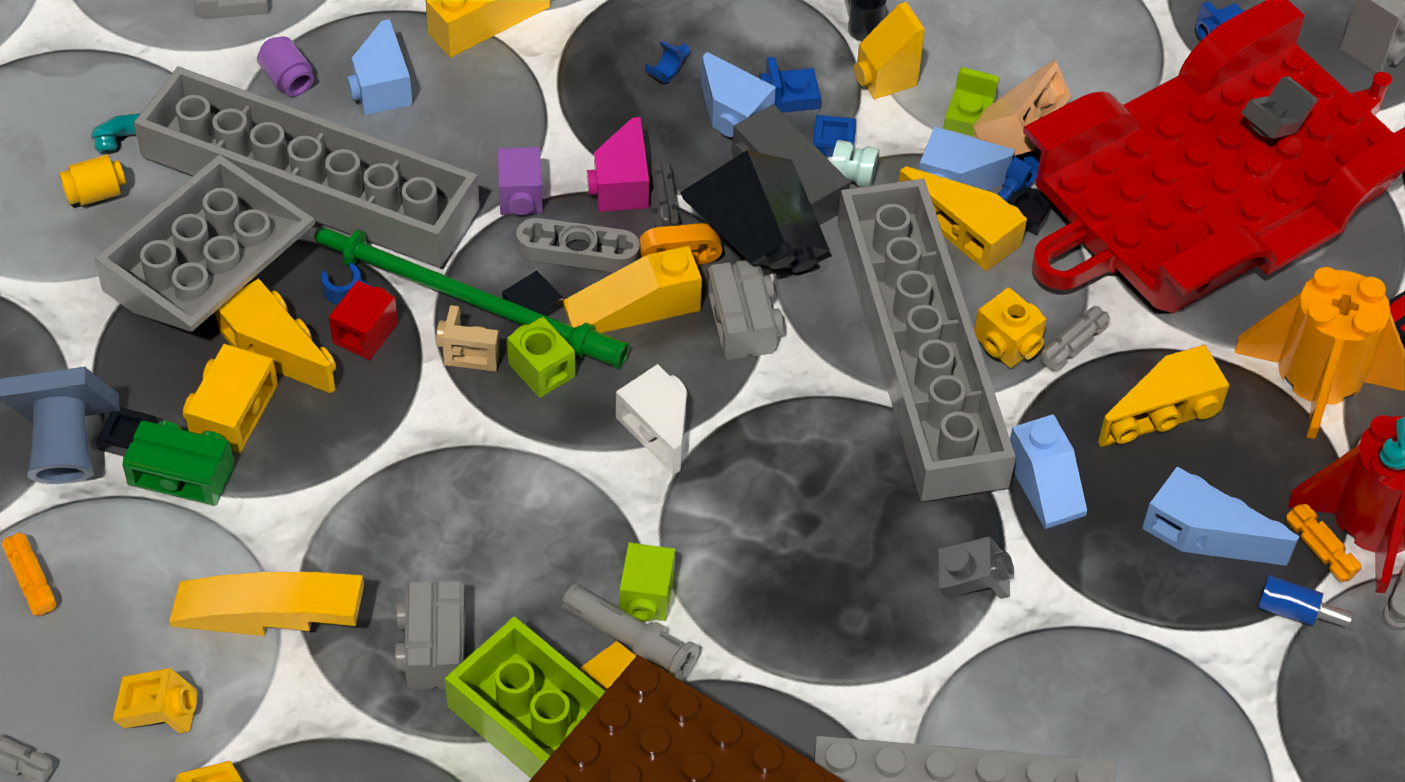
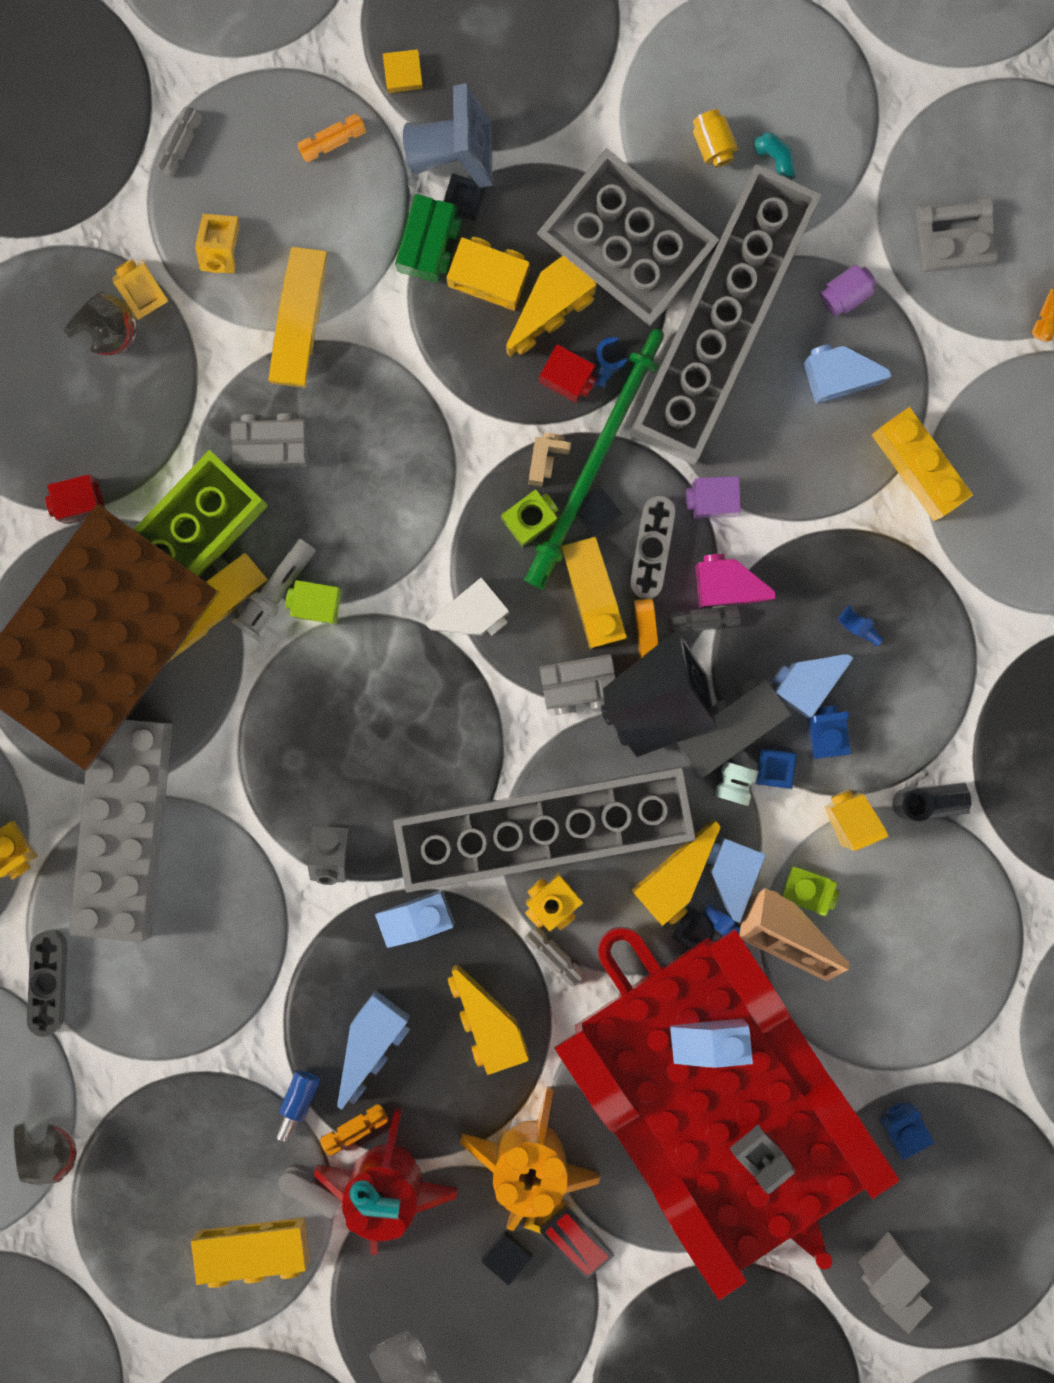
camera: 95 degrees right, 35 degrees up
none -> light blue slope [670,1018,753,1068]

